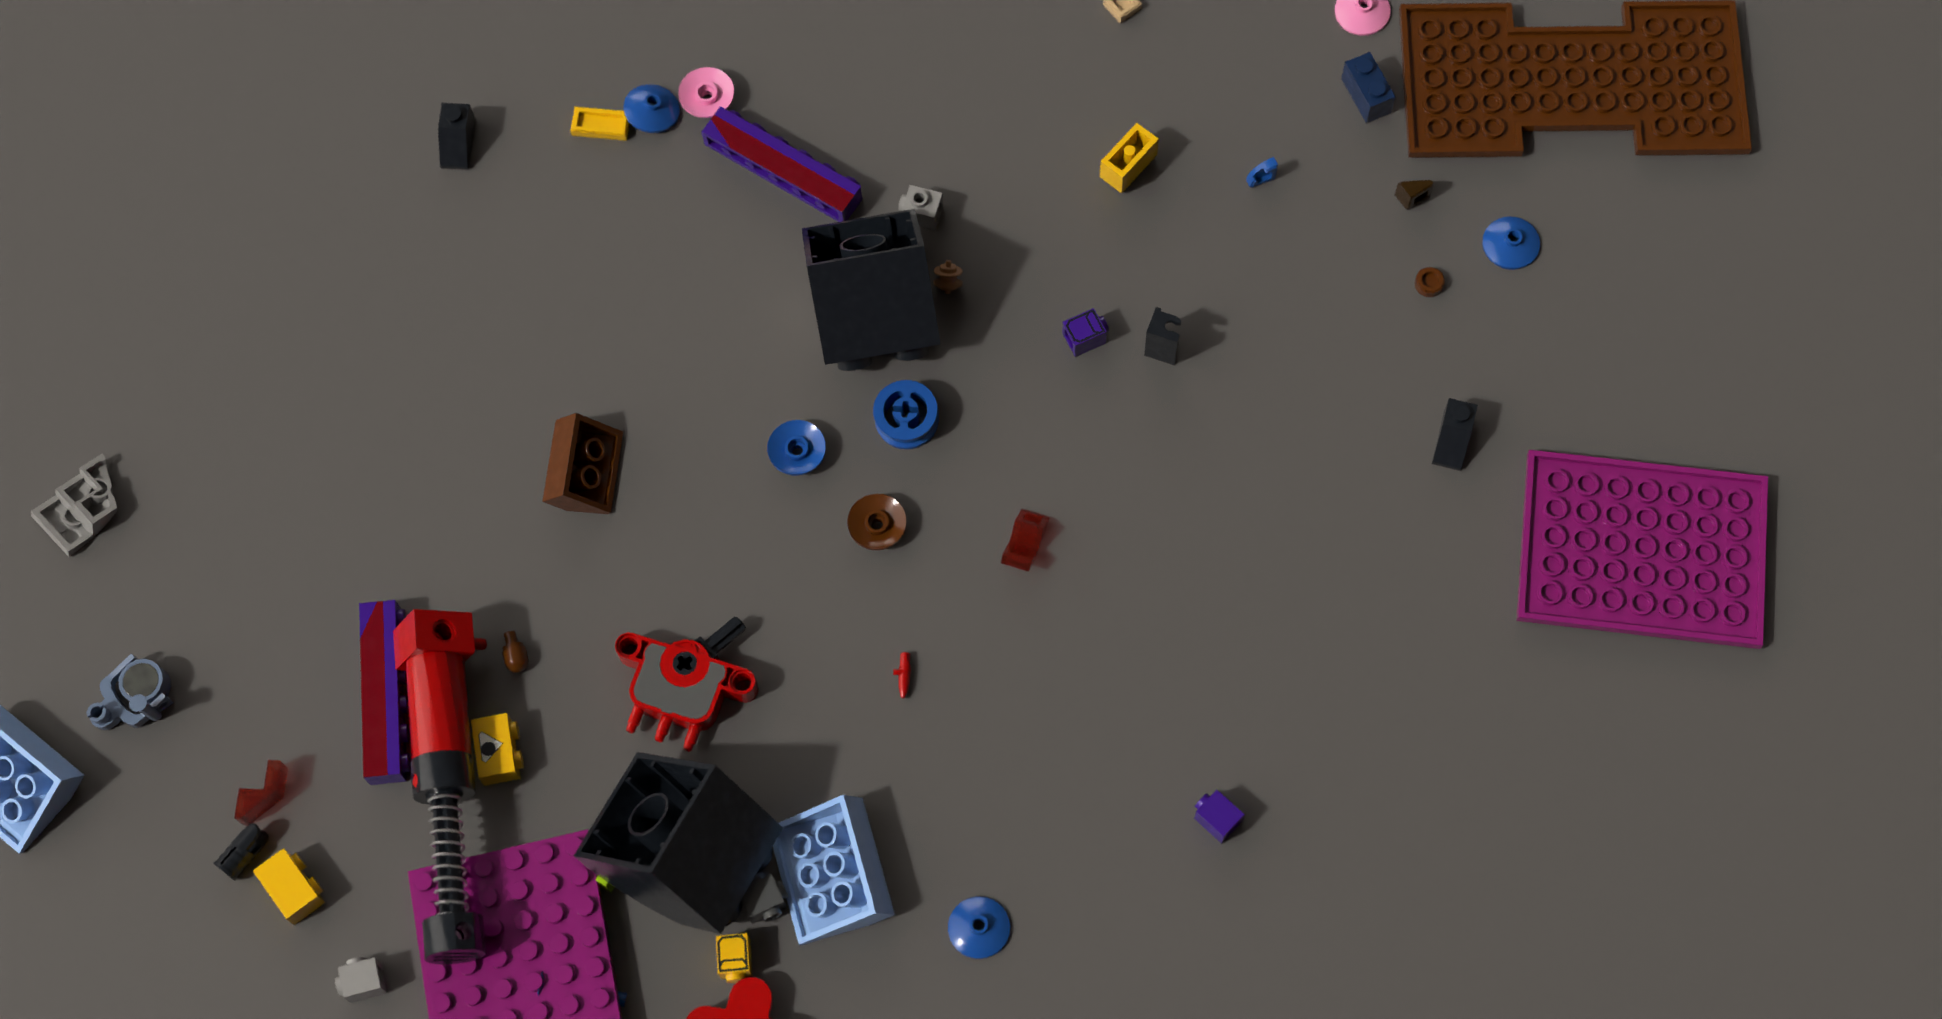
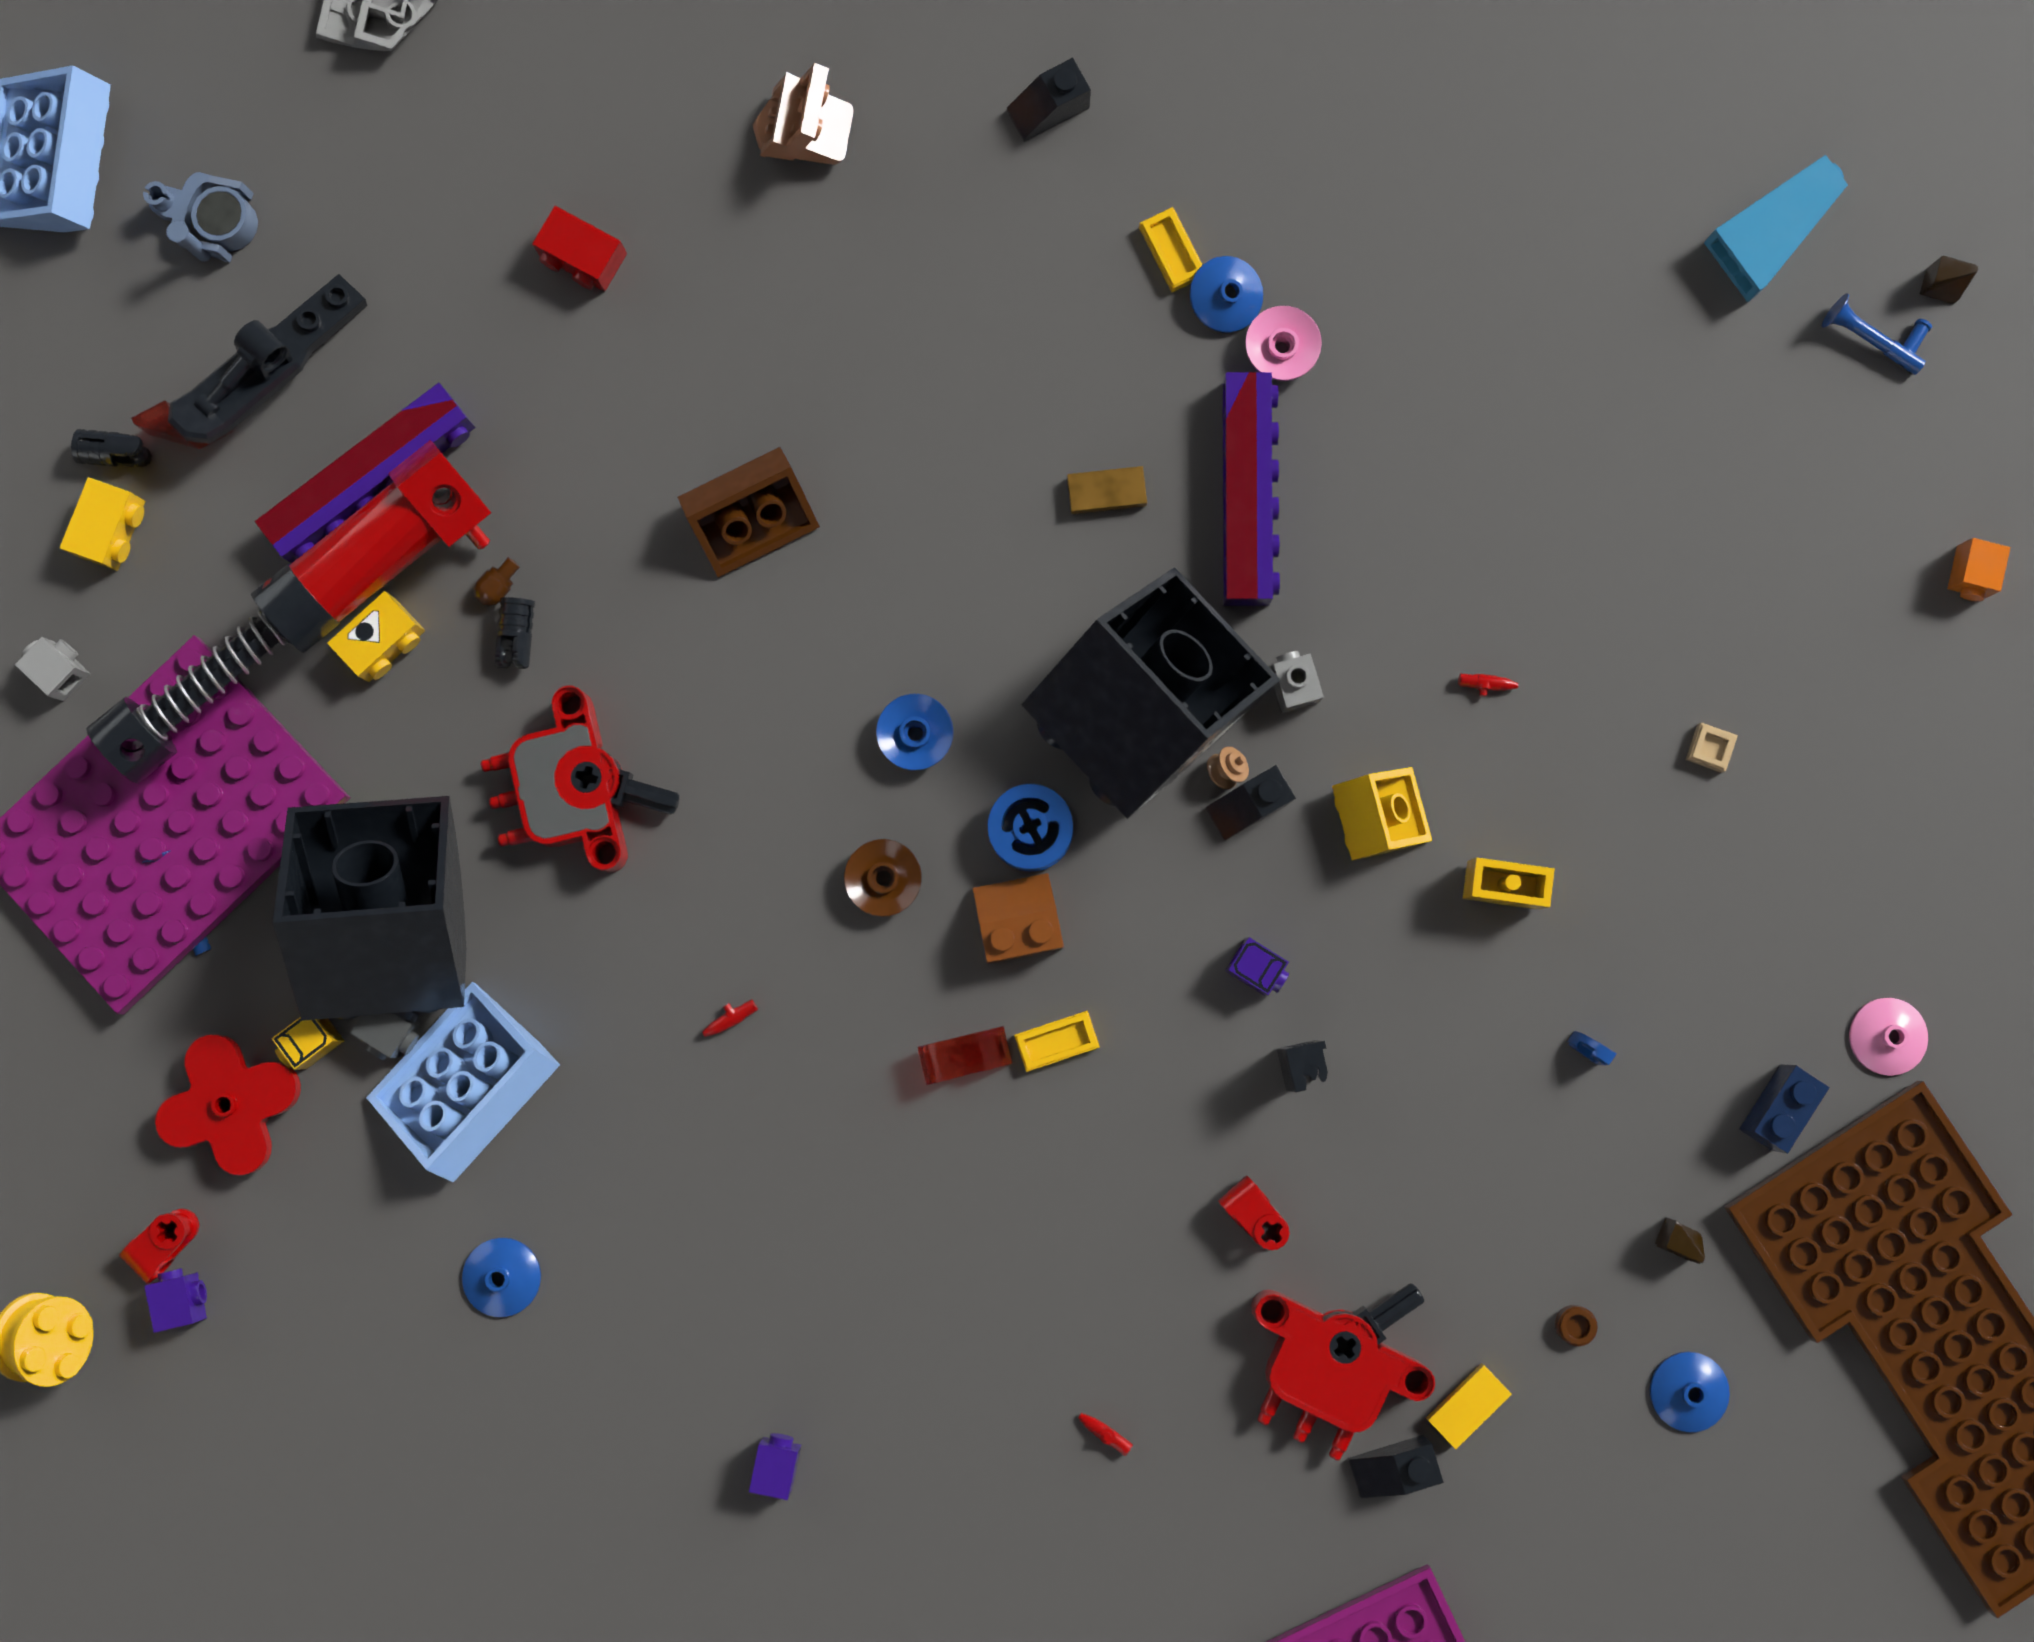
camera: 55 degrees right, 15 degrees up
none -> black piece [168,274,368,443]
none -> black hinge [495,597,535,669]
none -> red brick [532,206,627,292]
none -> piece [753,63,853,165]
none -> dark orange slope [973,873,1064,964]
none -> yellow tile [1014,1010,1100,1072]
none -> pearl gold tile [1067,466,1147,514]
none -> red helmet [1078,1413,1133,1456]
none -> black slope [1205,765,1296,841]
none -> red piece [1218,1175,1290,1250]
none -> red piece [1251,1283,1435,1461]
none -> yellow slope [1332,767,1432,861]
none -> yellow tile [1426,1363,1512,1449]
none -> red helmet [1458,673,1518,697]

